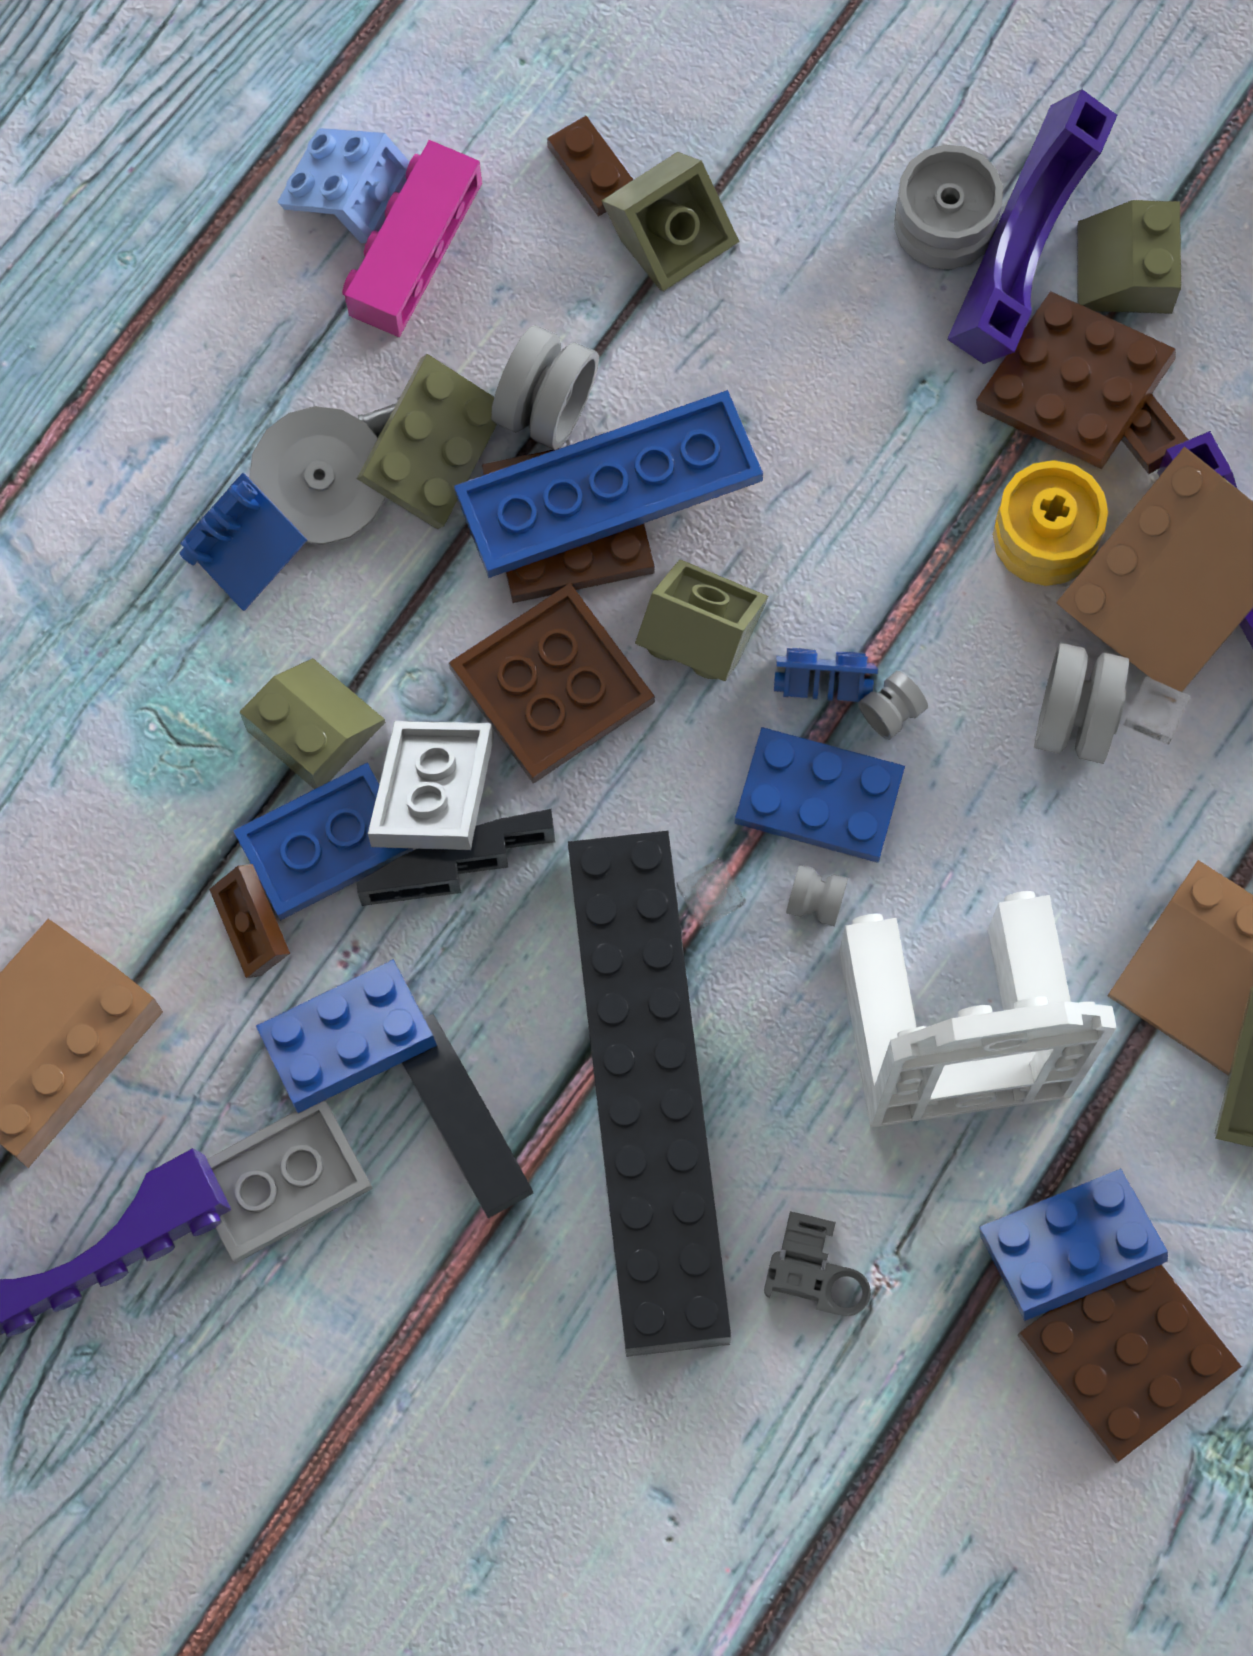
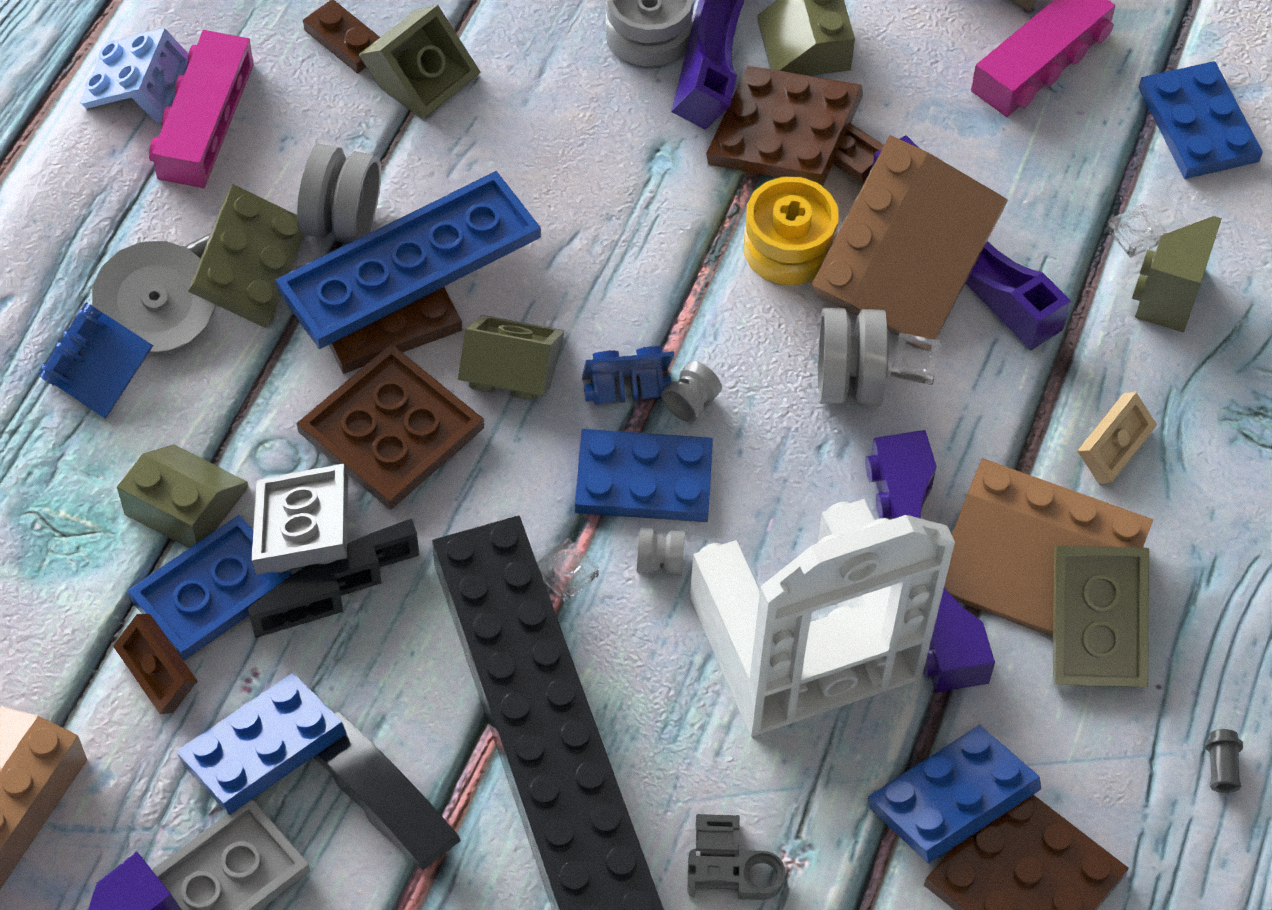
camera: 15 degrees left, 15 degrees down
none -> dark purple arch [865,430,995,693]

